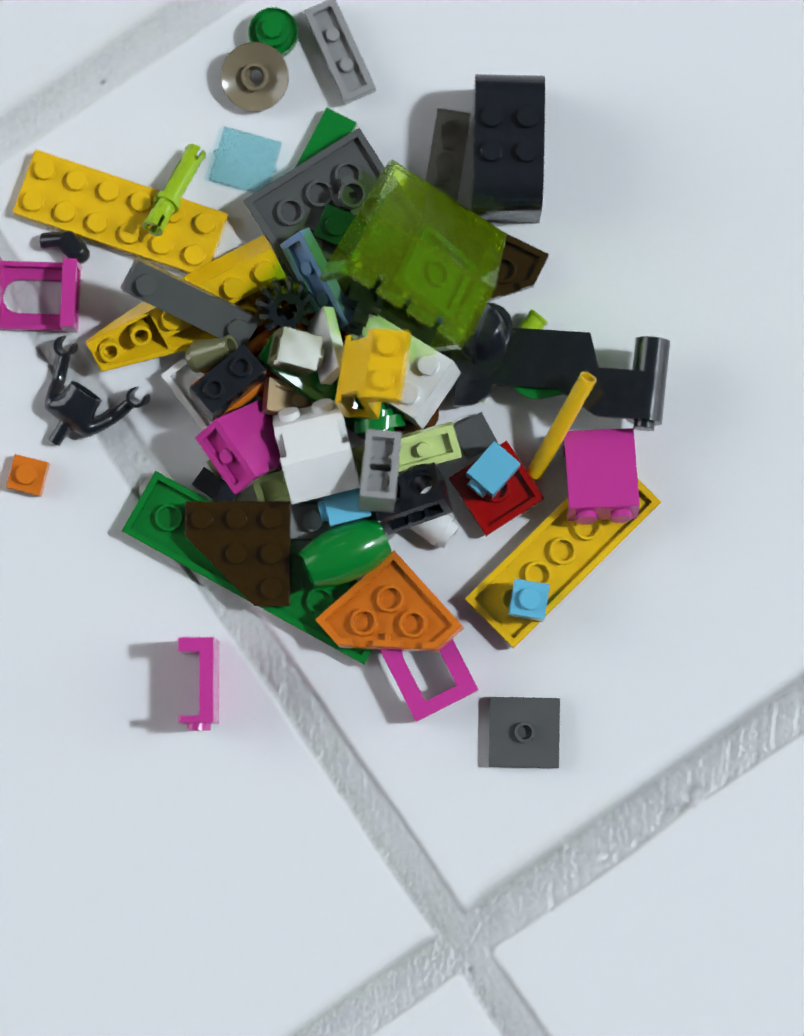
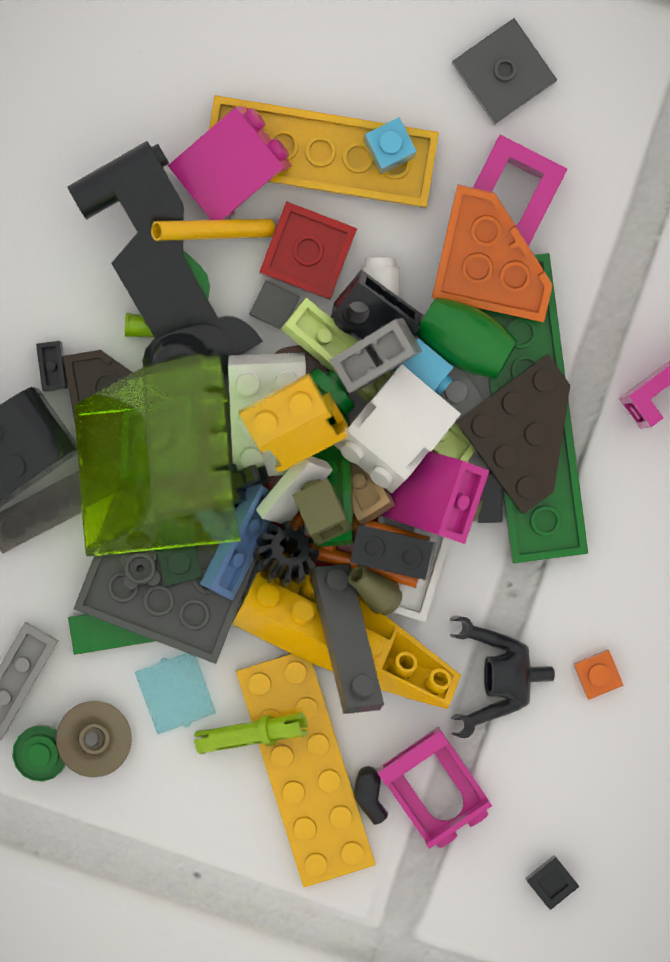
camera: 125 degrees left, 5 degrees up
medium azure brick [466,441,521,499] -> none
none -> black piece [36,341,68,392]

